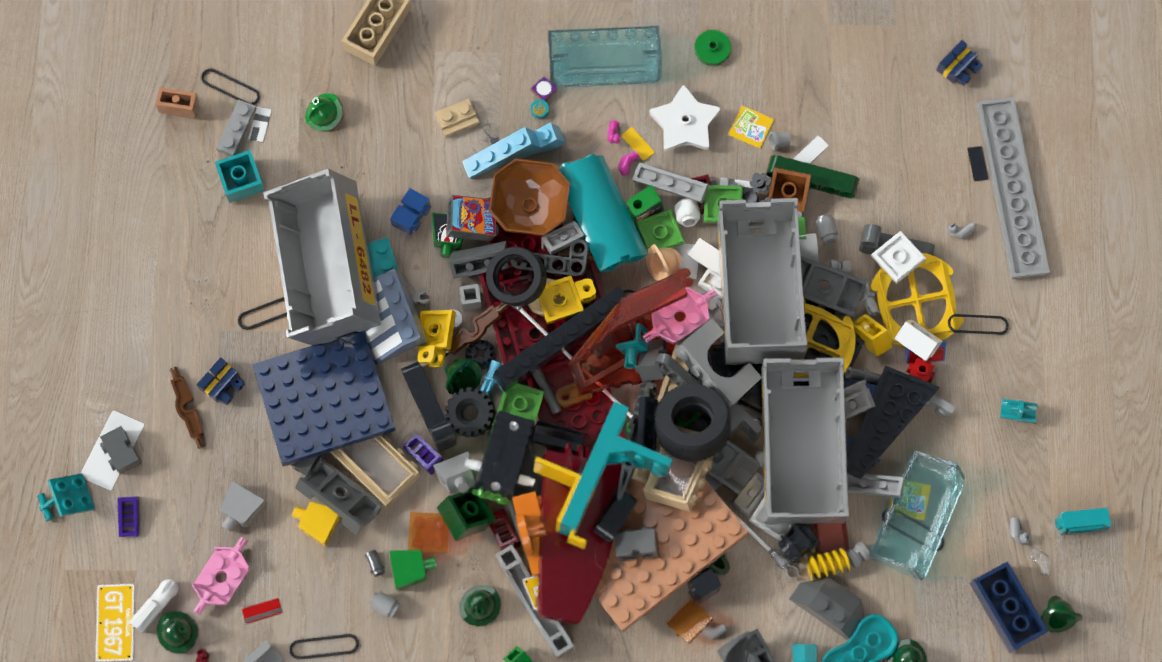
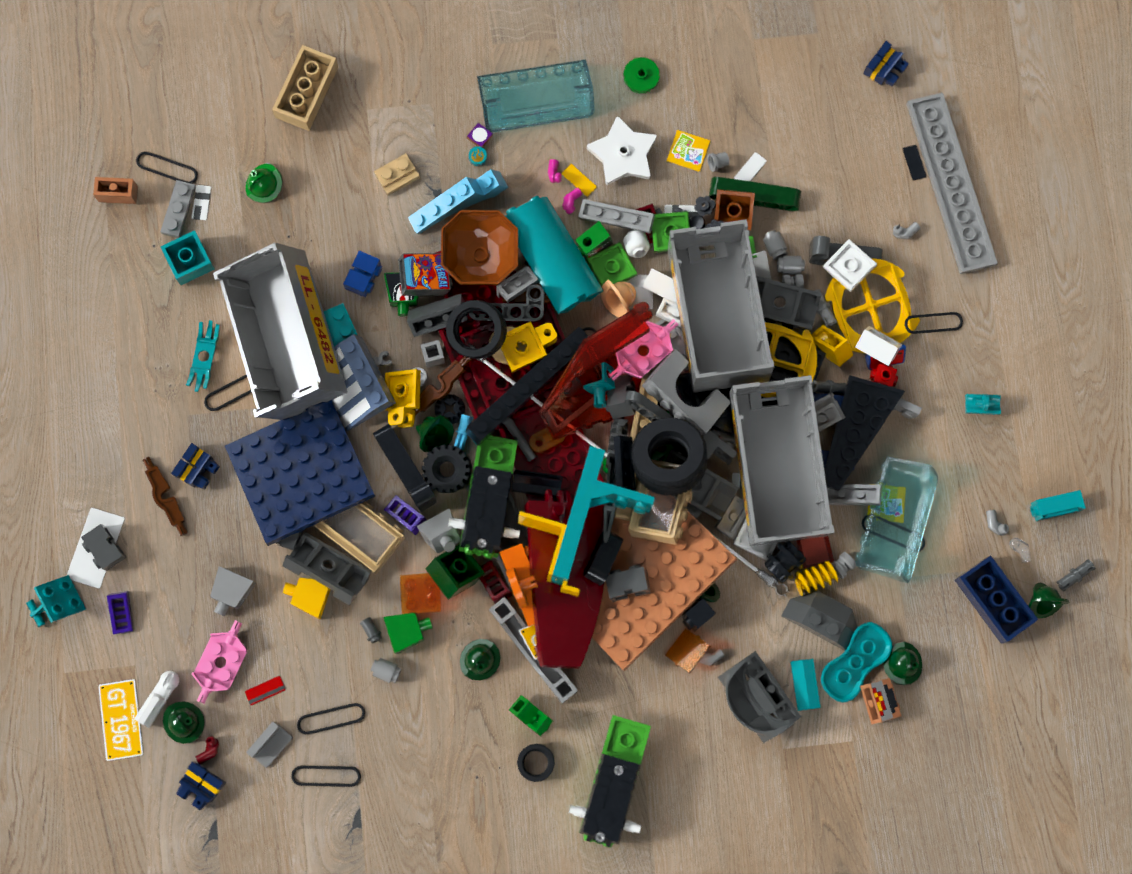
camera: 10 degrees left, 5 degrees up
none -> teal piece [186,320,220,392]
none -> light grey brick [777,256,805,275]
none -> dark grey pin [1056,559,1096,591]

